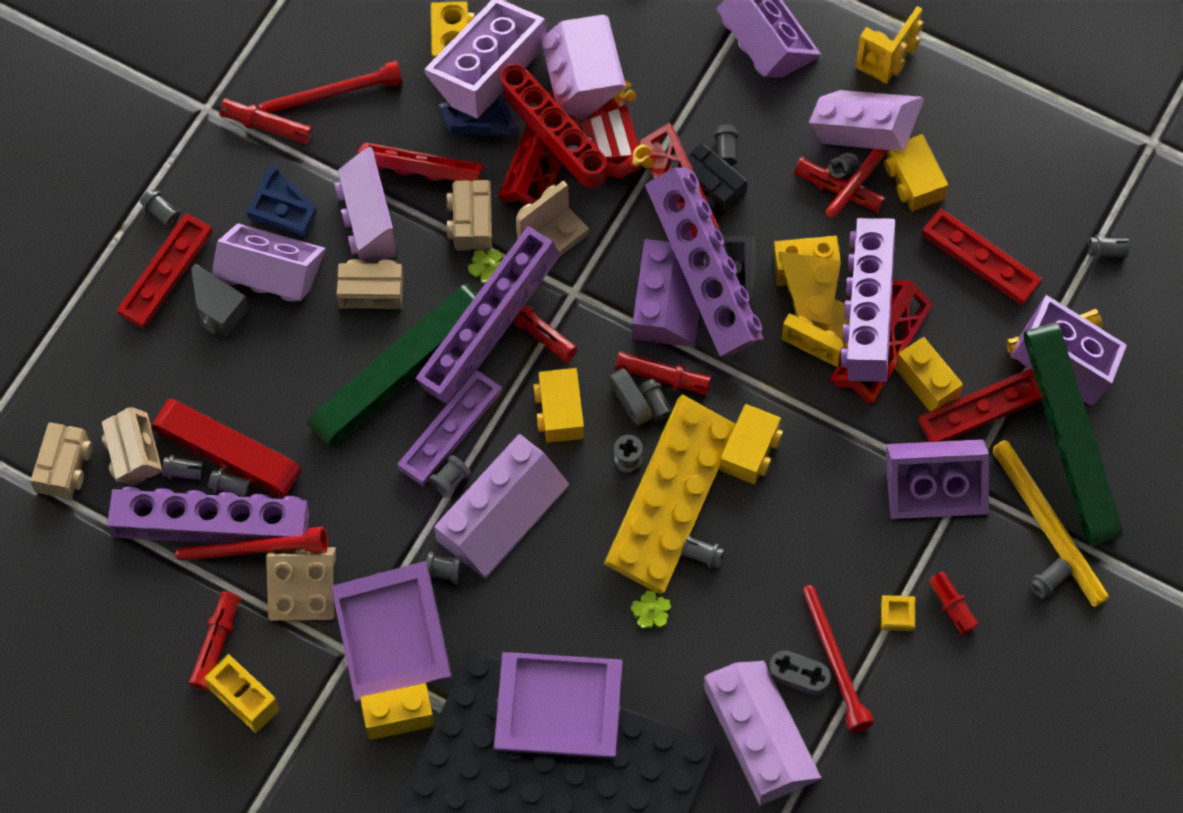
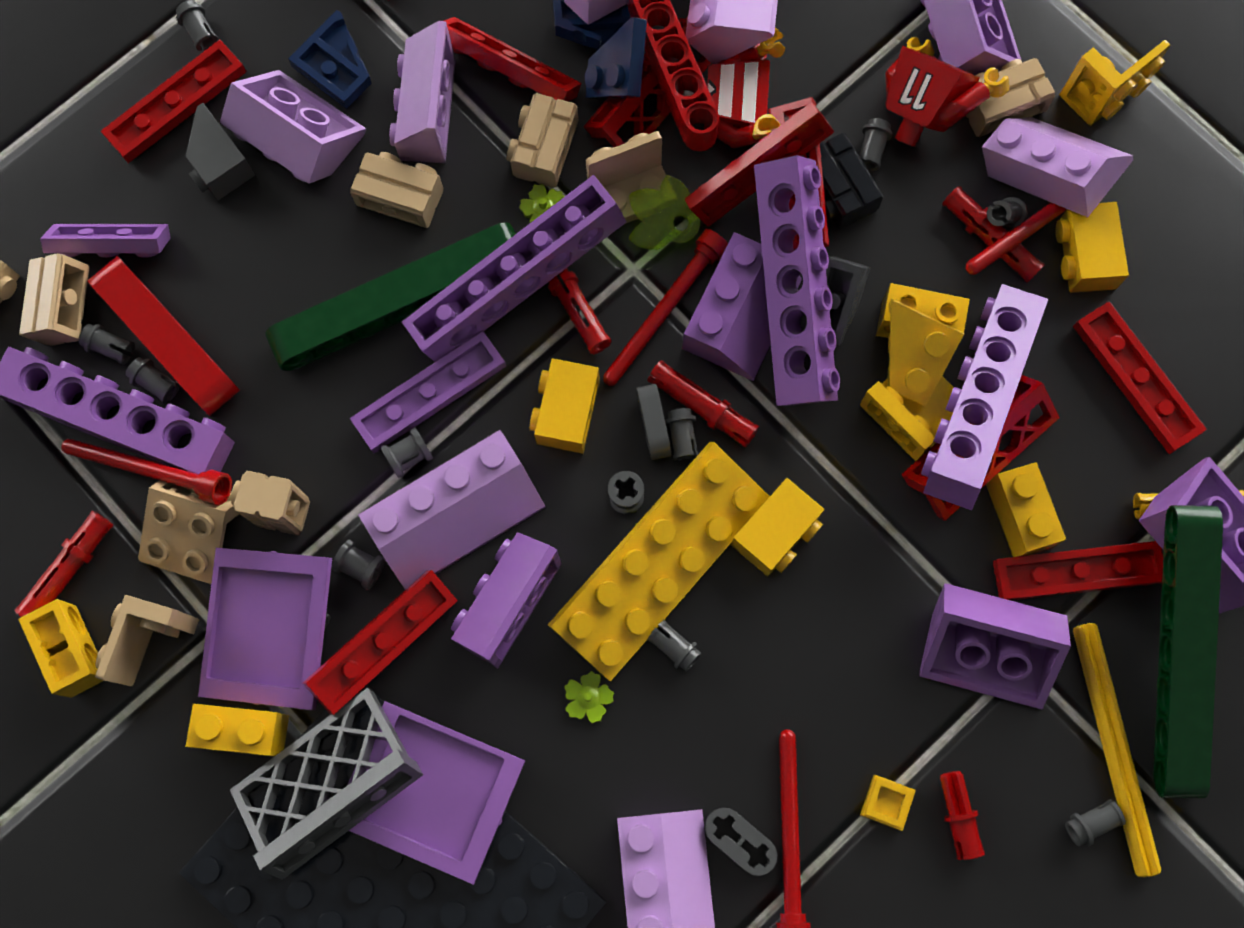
camera: 20 degrees right, 10 degrees up
none -> medium lavender plate [40,224,171,257]
none -> tan bracket [95,595,199,686]
none -> dark grey fence [230,688,423,880]
none -> tan brick [231,471,310,535]
none -> red plate [303,570,458,715]
none -> medium lavender slope [451,532,562,669]
none -> dark blue wing [585,17,647,100]
none -> red piece [603,229,728,386]
none -> clear neon green plate [629,175,700,250]
none -> red plate [684,102,834,227]
none -> red torso [885,37,1010,147]
none -> tan brick [966,58,1055,137]

